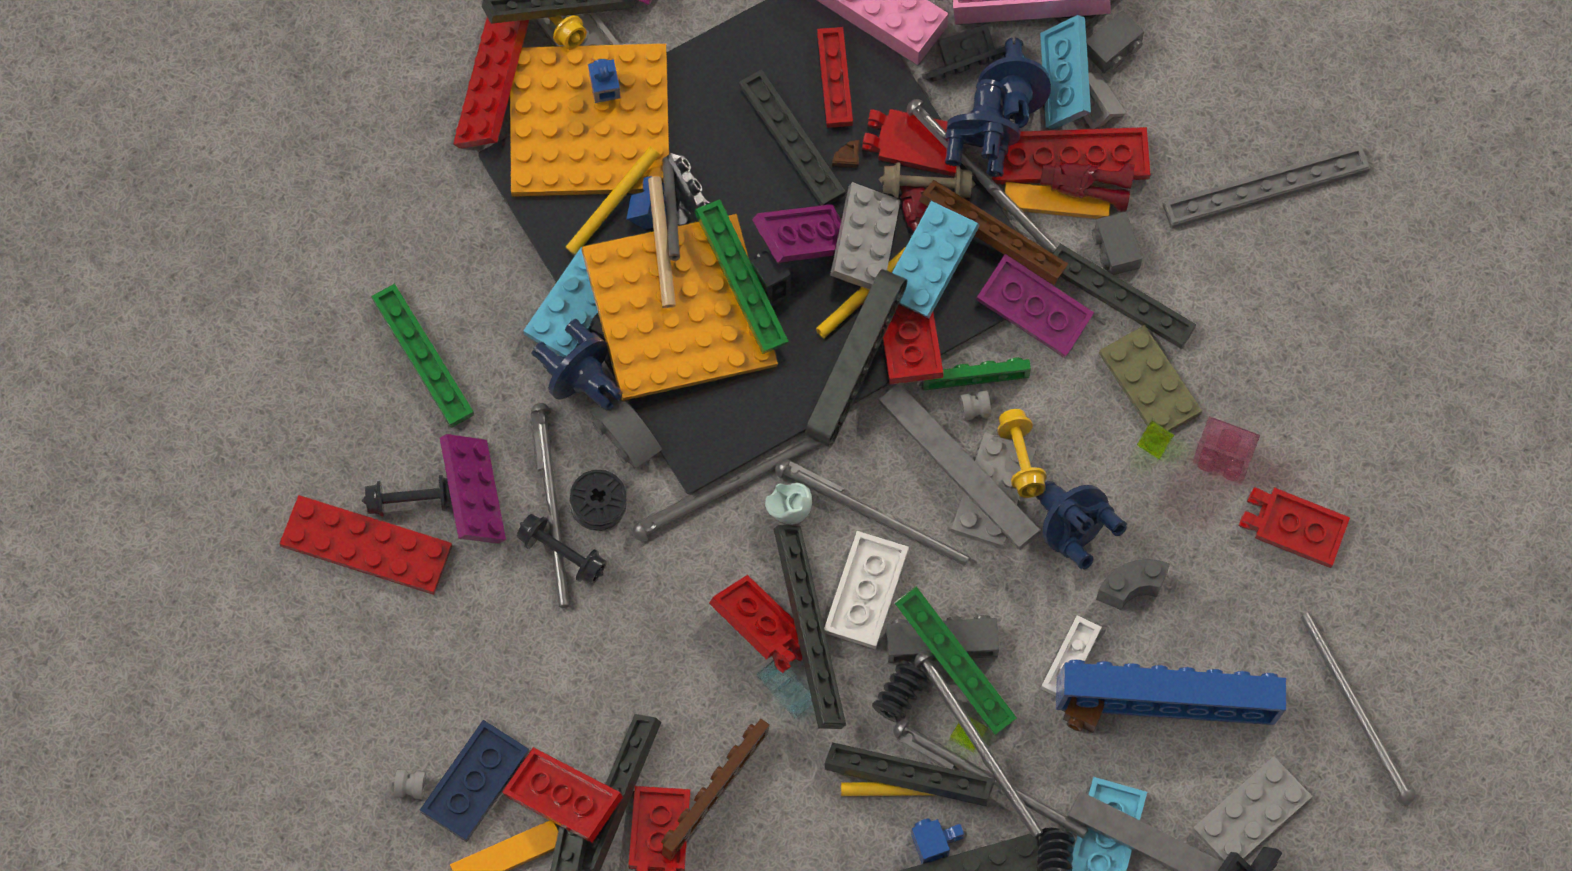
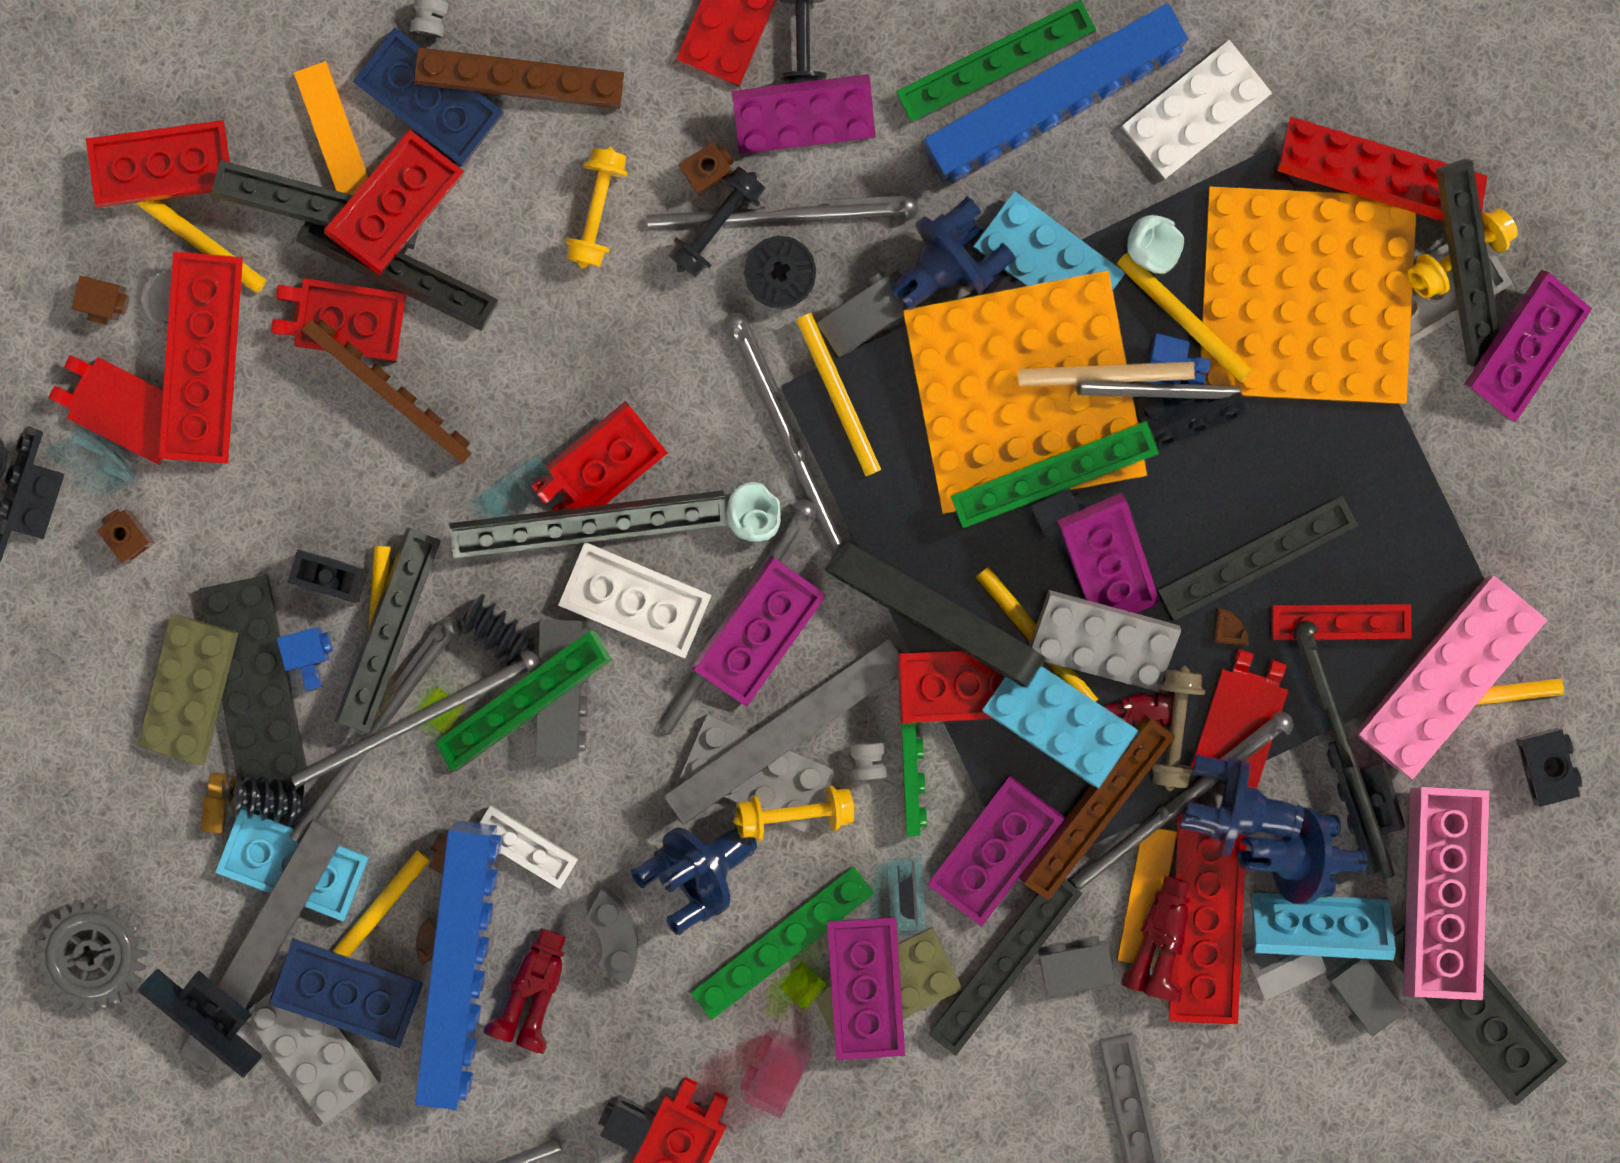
camera: 95 degrees right, 20 degrees up
blue brick [588,59,621,103] -> none
none -> dark blue plate [268,938,423,1048]
none -> black brick [287,550,369,603]
none -> yellow piece [333,849,430,957]
none -> reddish brown plate [414,47,624,109]
none -> reddish brown tile [416,917,437,966]
none -> dark red piece [483,928,566,1054]
none -> yellow piece [565,146,628,270]
none -> black brick [598,1095,656,1154]
none -> reddish brown brick [679,142,735,197]
none -> magenta plate [691,555,827,707]
none -> green plate [691,866,875,1020]
none -> yellow piece [796,313,881,477]
none -> magenta plate [827,916,905,1060]
none -> clear light blue slope [887,857,926,933]
none -> blue brick [923,3,1188,184]
none -> white plate [1121,40,1272,180]
none -> light aqua hair [1127,215,1184,274]
none -> pearl dark grey bar [1292,620,1395,879]

